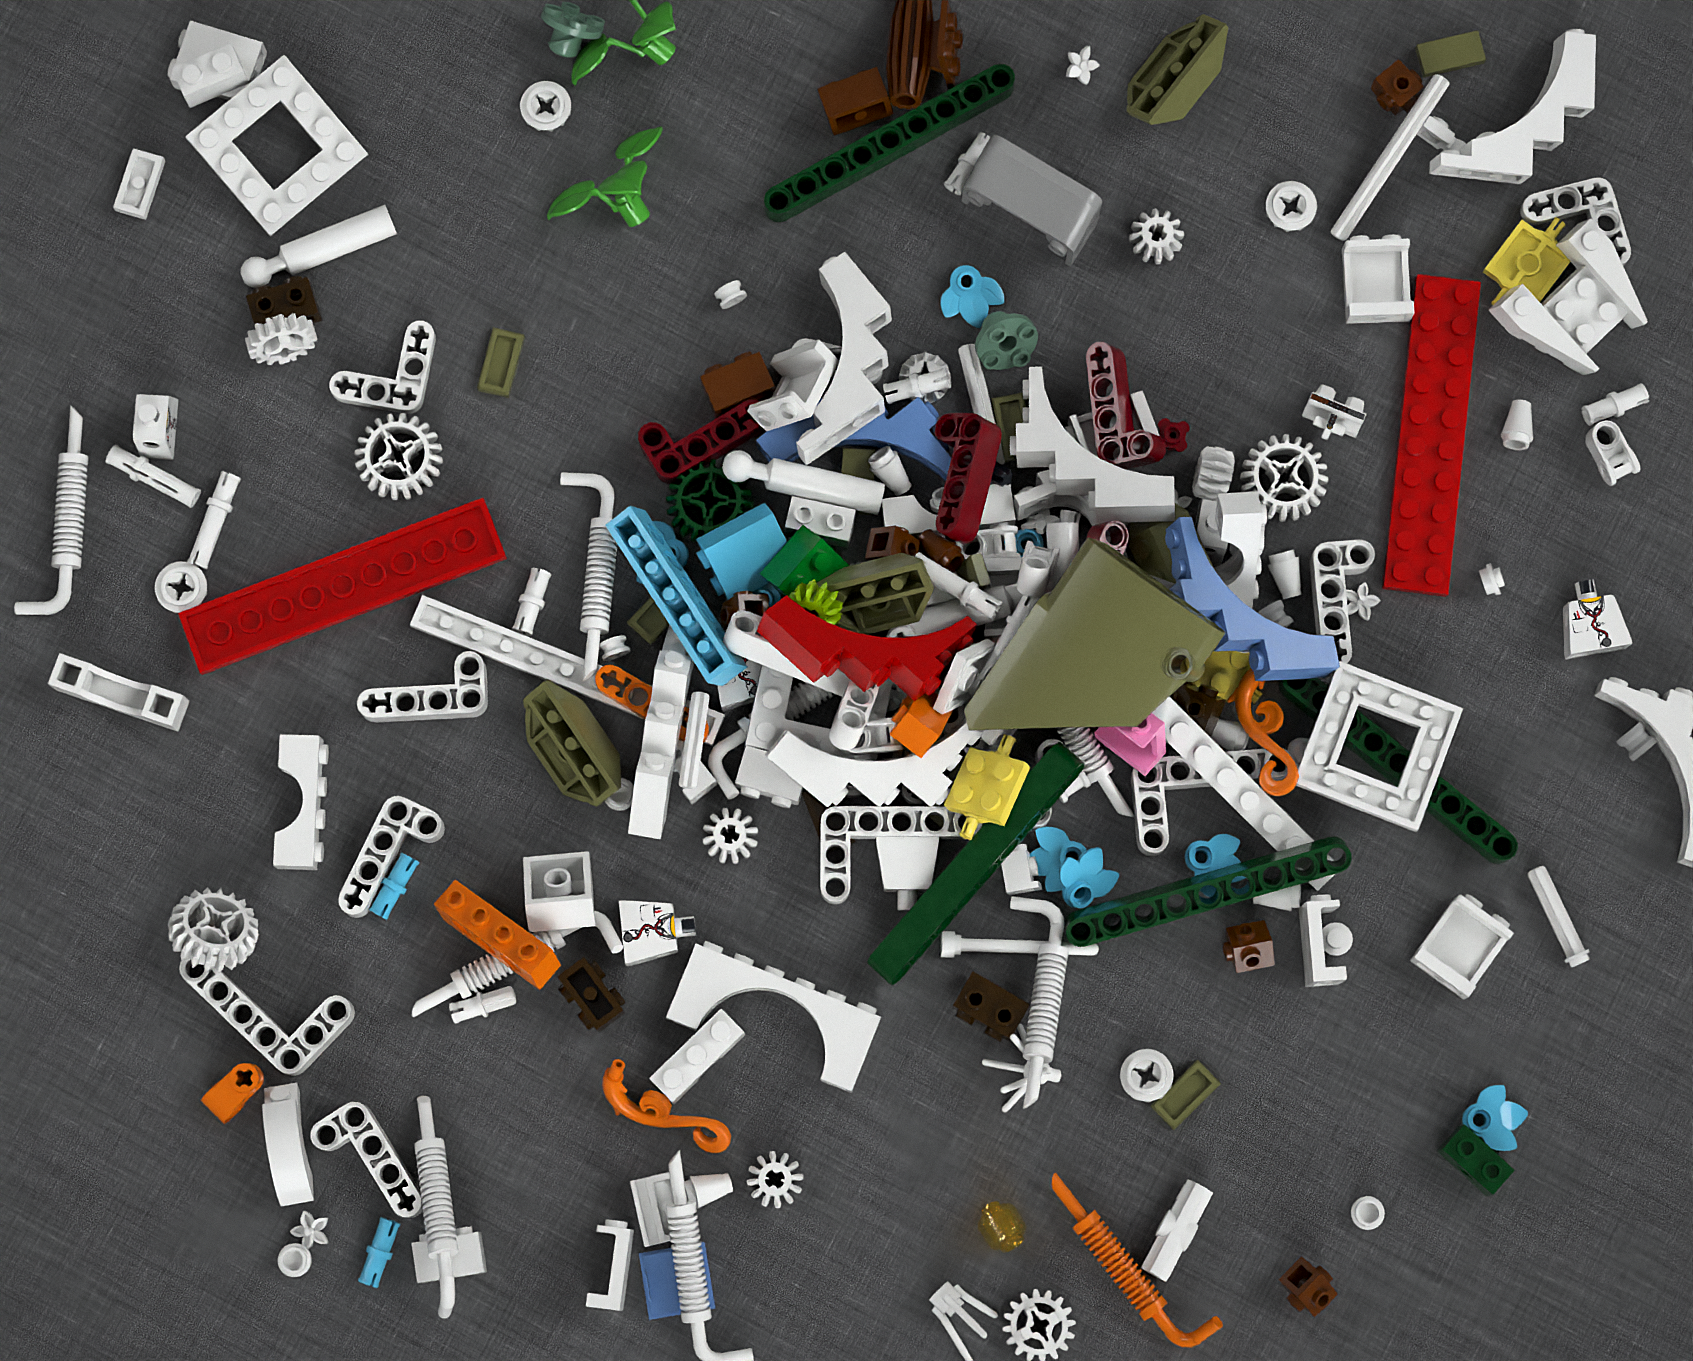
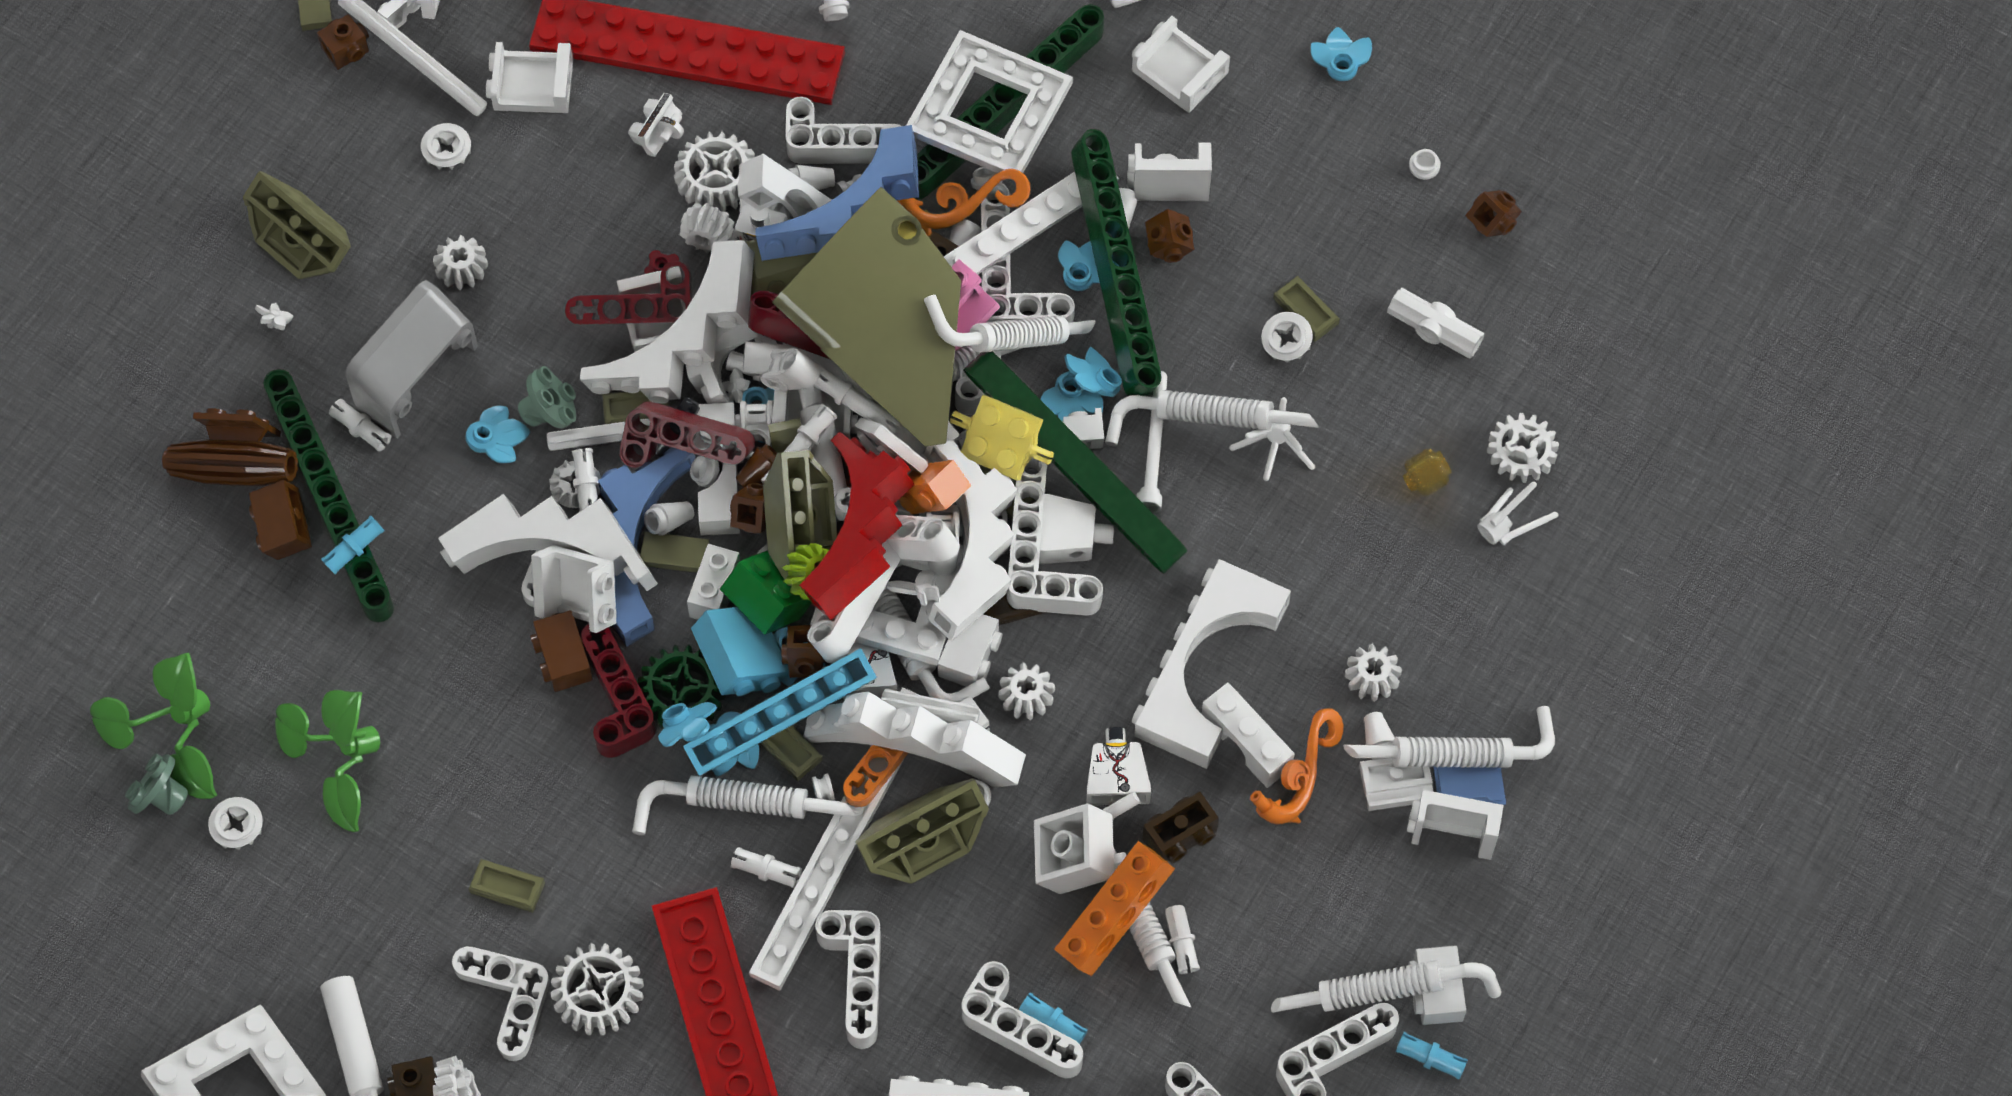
camera: 85 degrees left, 15 degrees down
white bush [714,280,747,309] -> none
white piece [722,450,885,515] -> none
dark brown brick [952,971,1030,1043] -> none
orange piece [1052,1172,1223,1348] -> none
white plant [1346,582,1381,621] -> none
dark green brick [1437,1125,1515,1196] -> none
none -> medium azure pin [321,515,385,574]
none -> medium azure plate [658,702,717,747]
none -> white piece [886,570,940,606]
none -> white piece [924,295,1095,353]

